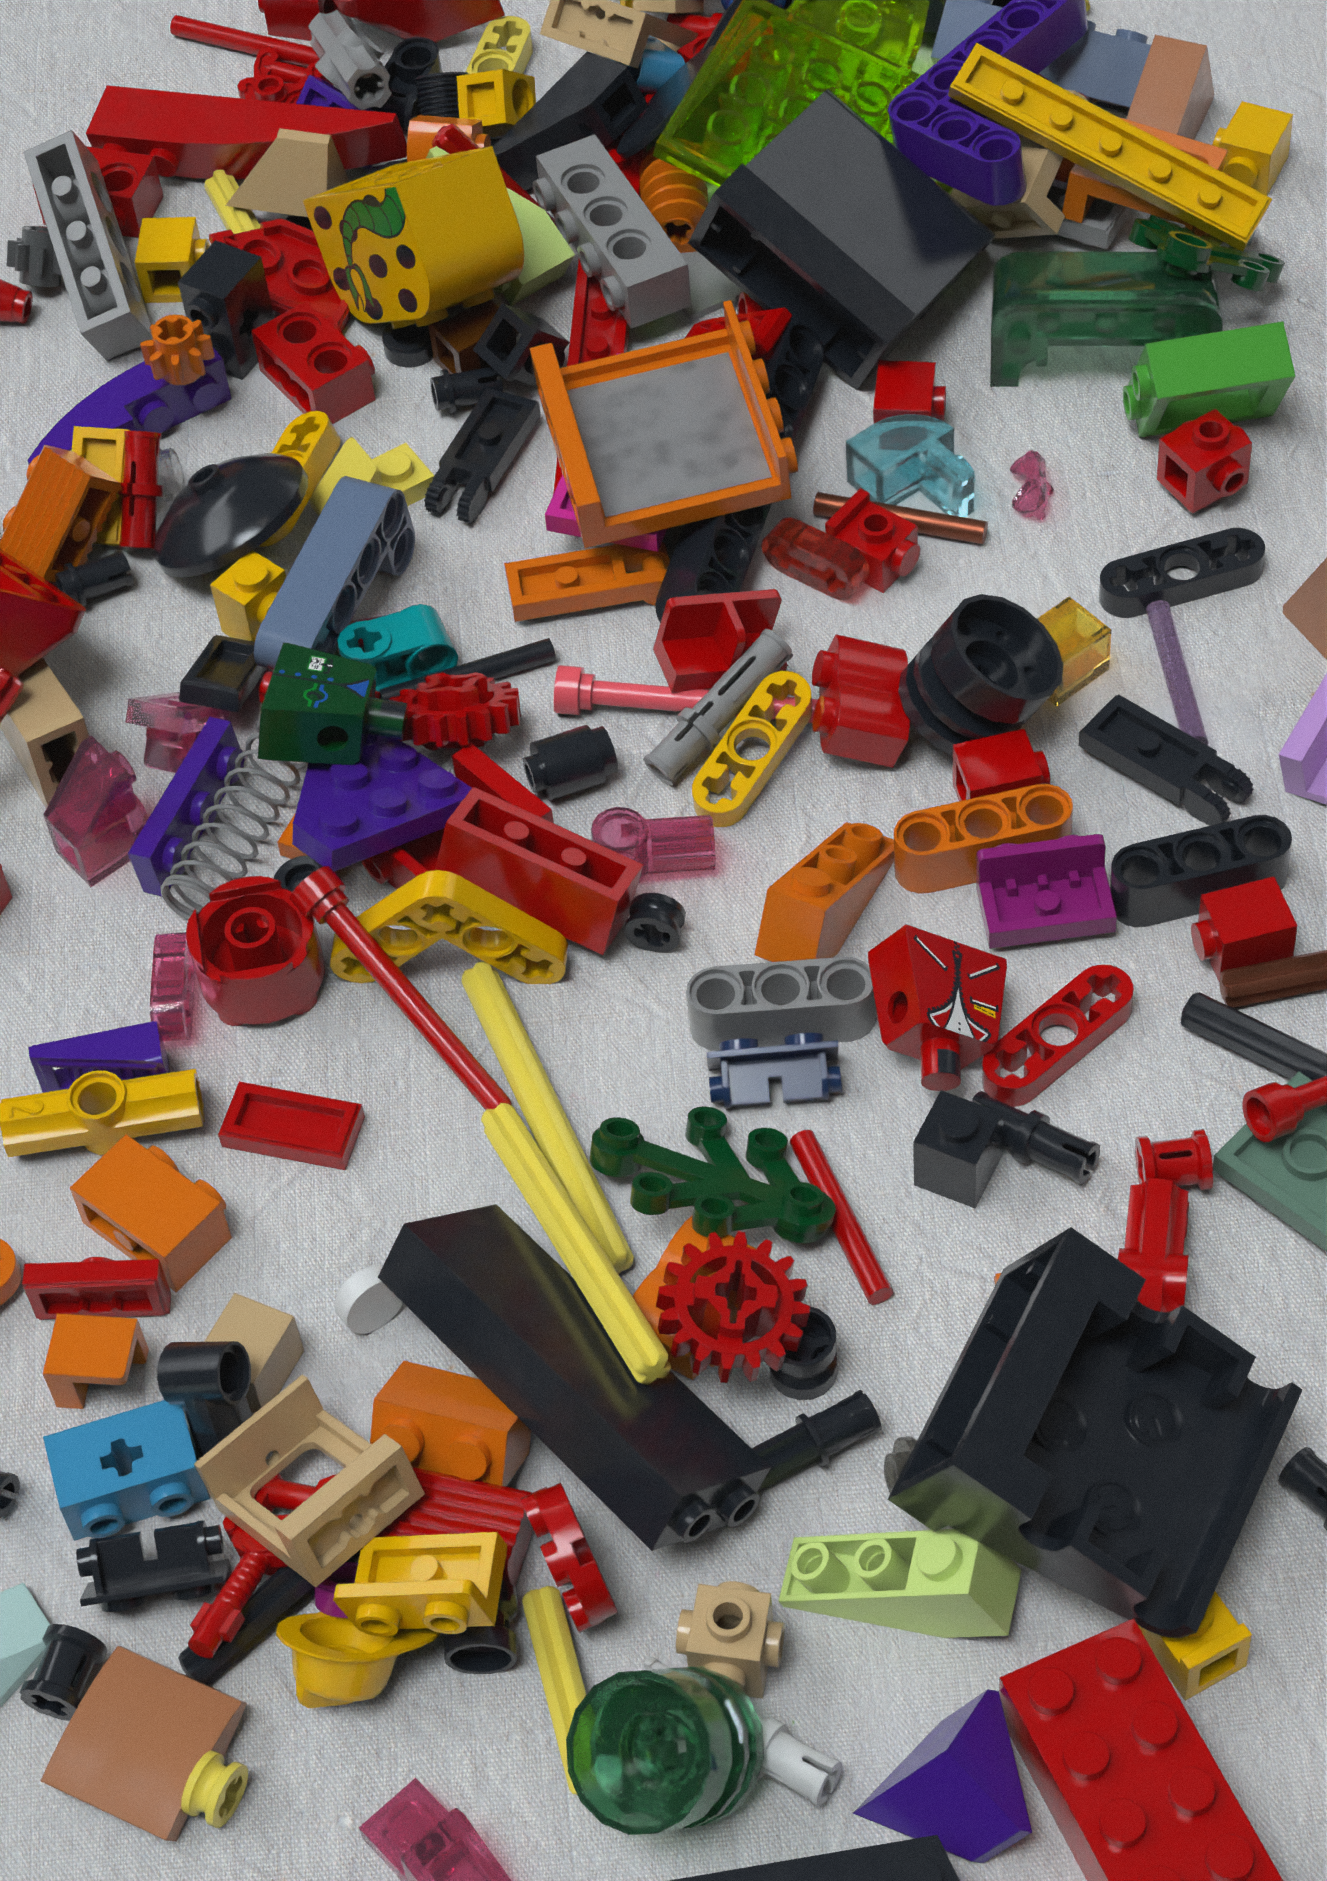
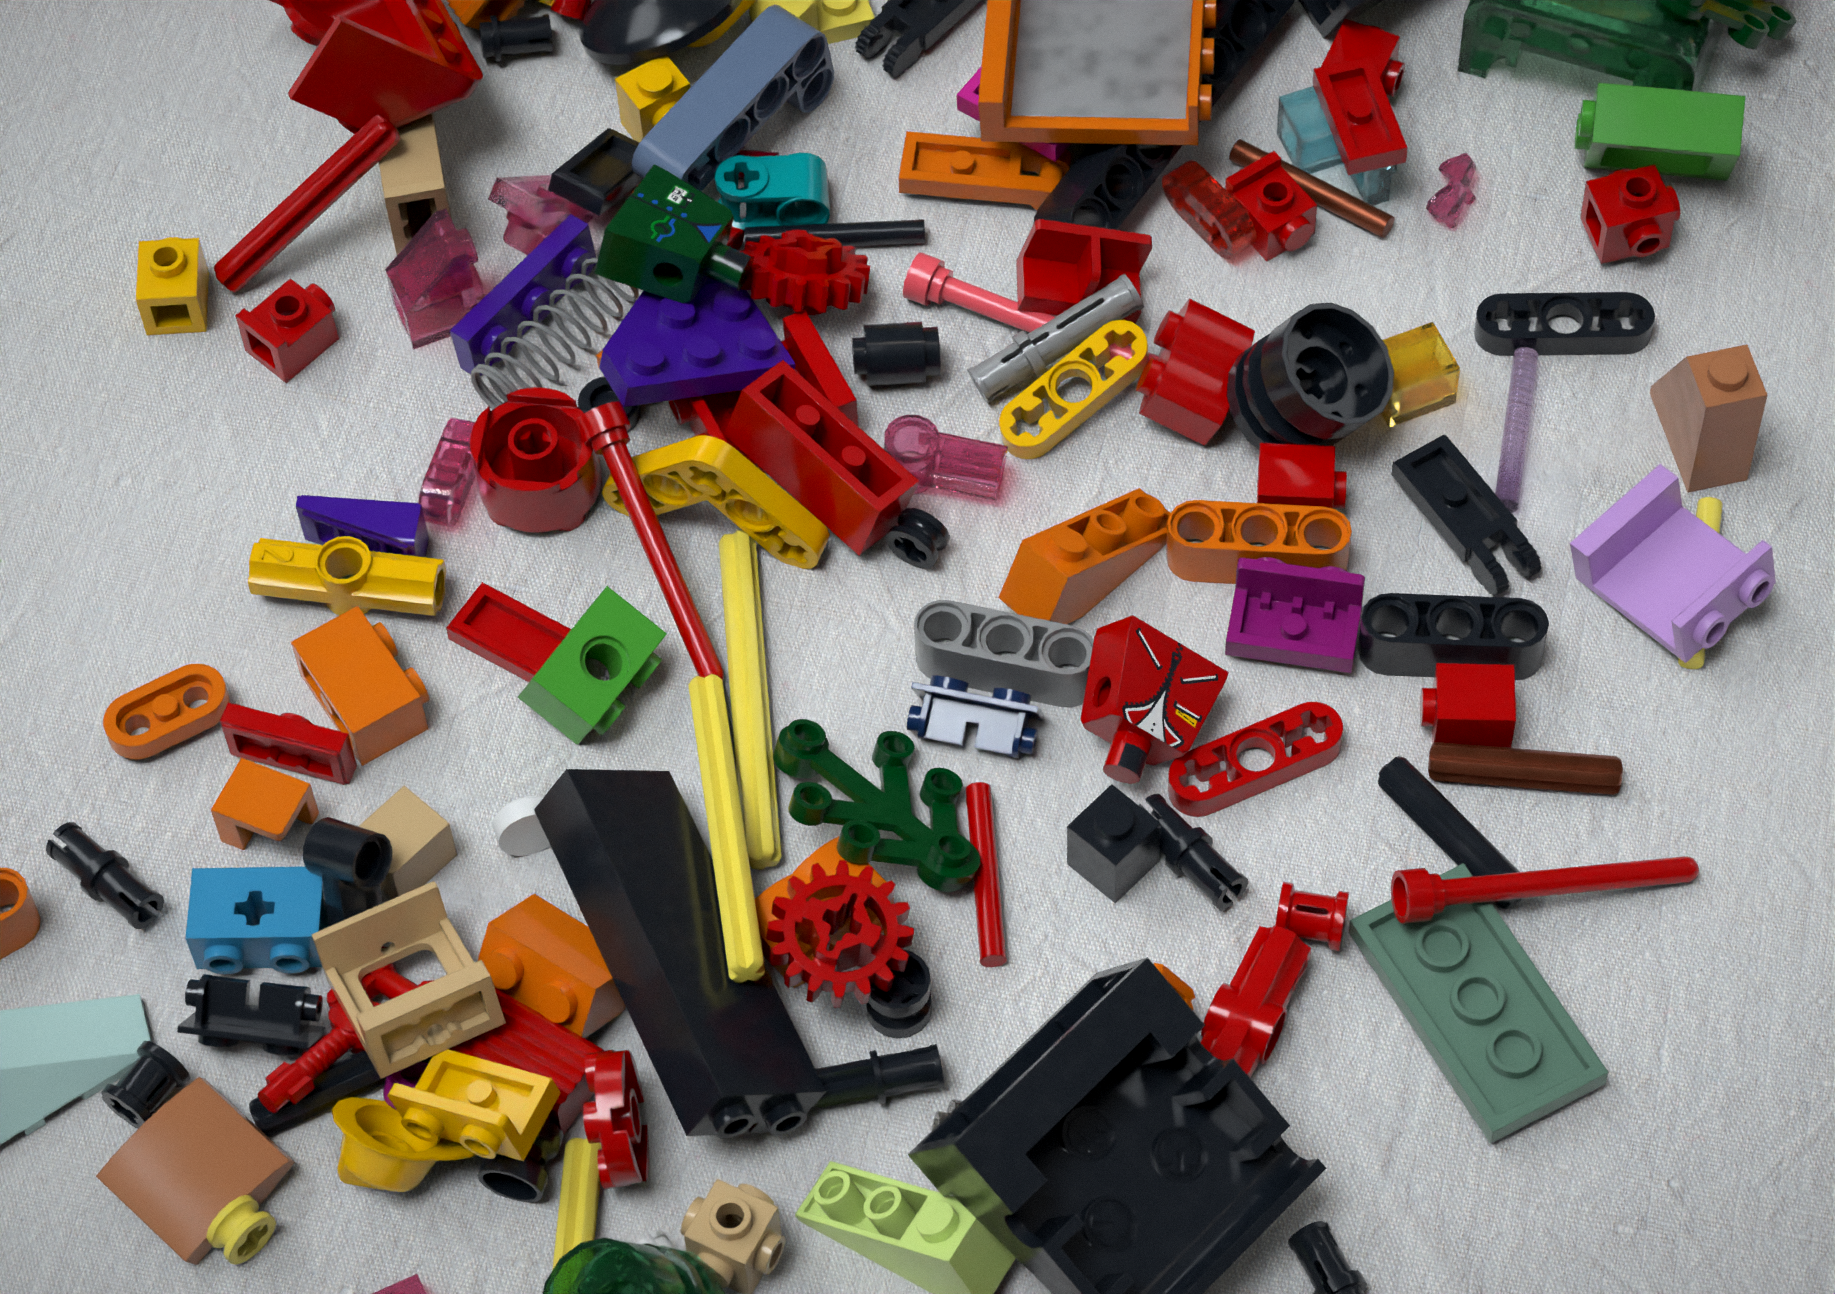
camera: 15 degrees right, 5 degrees up
none -> bright green brick [518,586,667,745]
none -> red plate [1312,56,1408,175]

